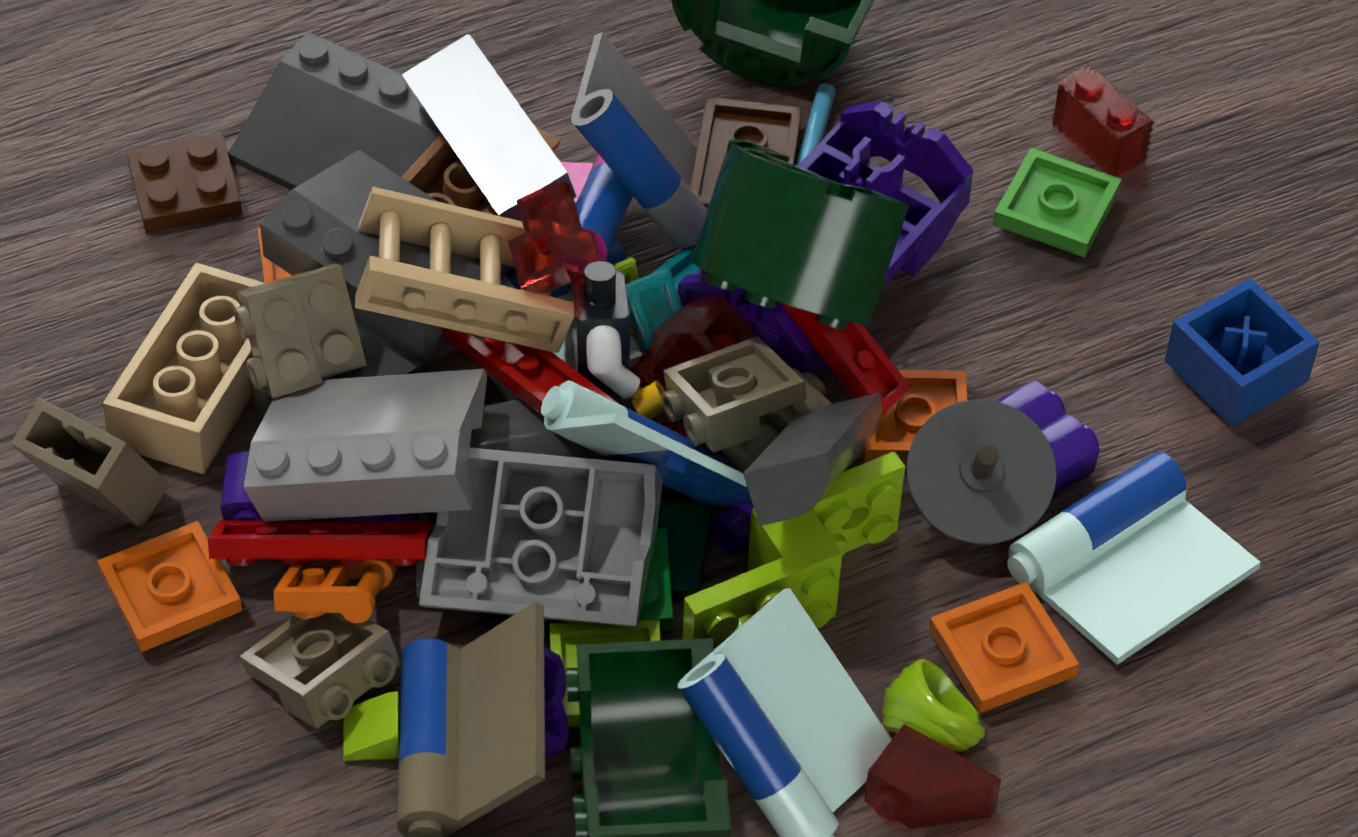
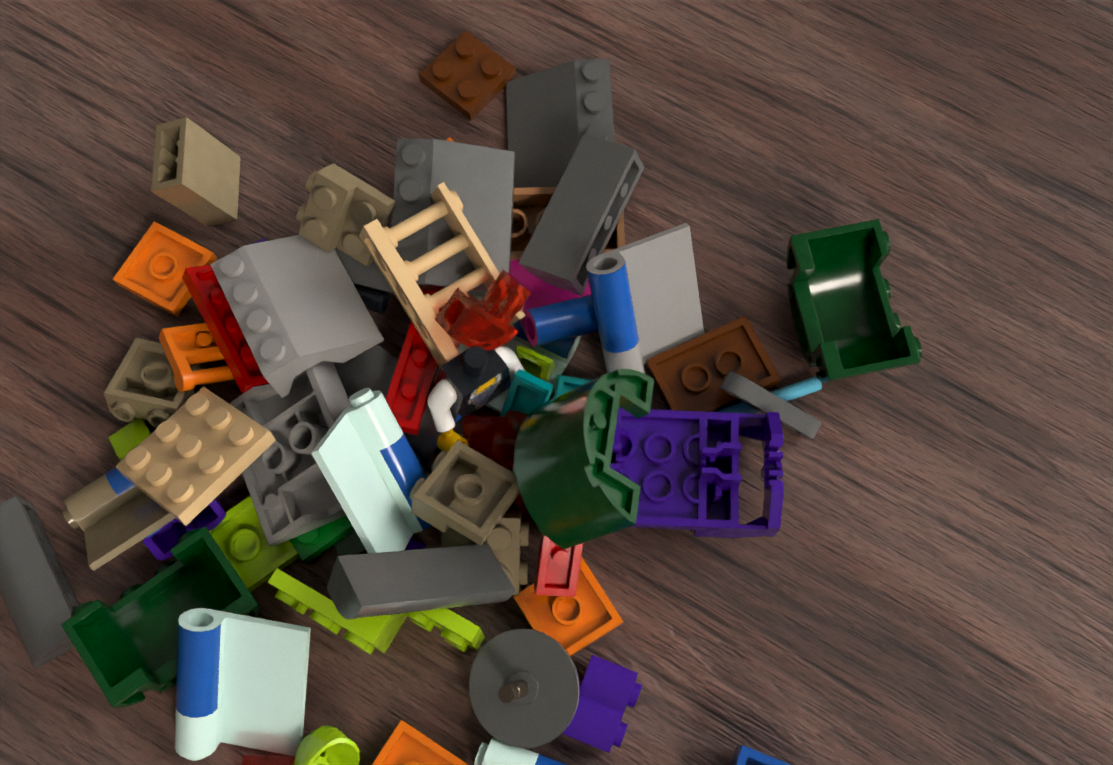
camera: 60 degrees right, 20 degrees up
tan brick [103,263,265,475] -> none
bright green plate [993,148,1122,258] -> none
clear red brick [1052,65,1155,177] -> none
none -> tan plate [115,387,276,526]
none -> dark grey beam [719,370,822,440]

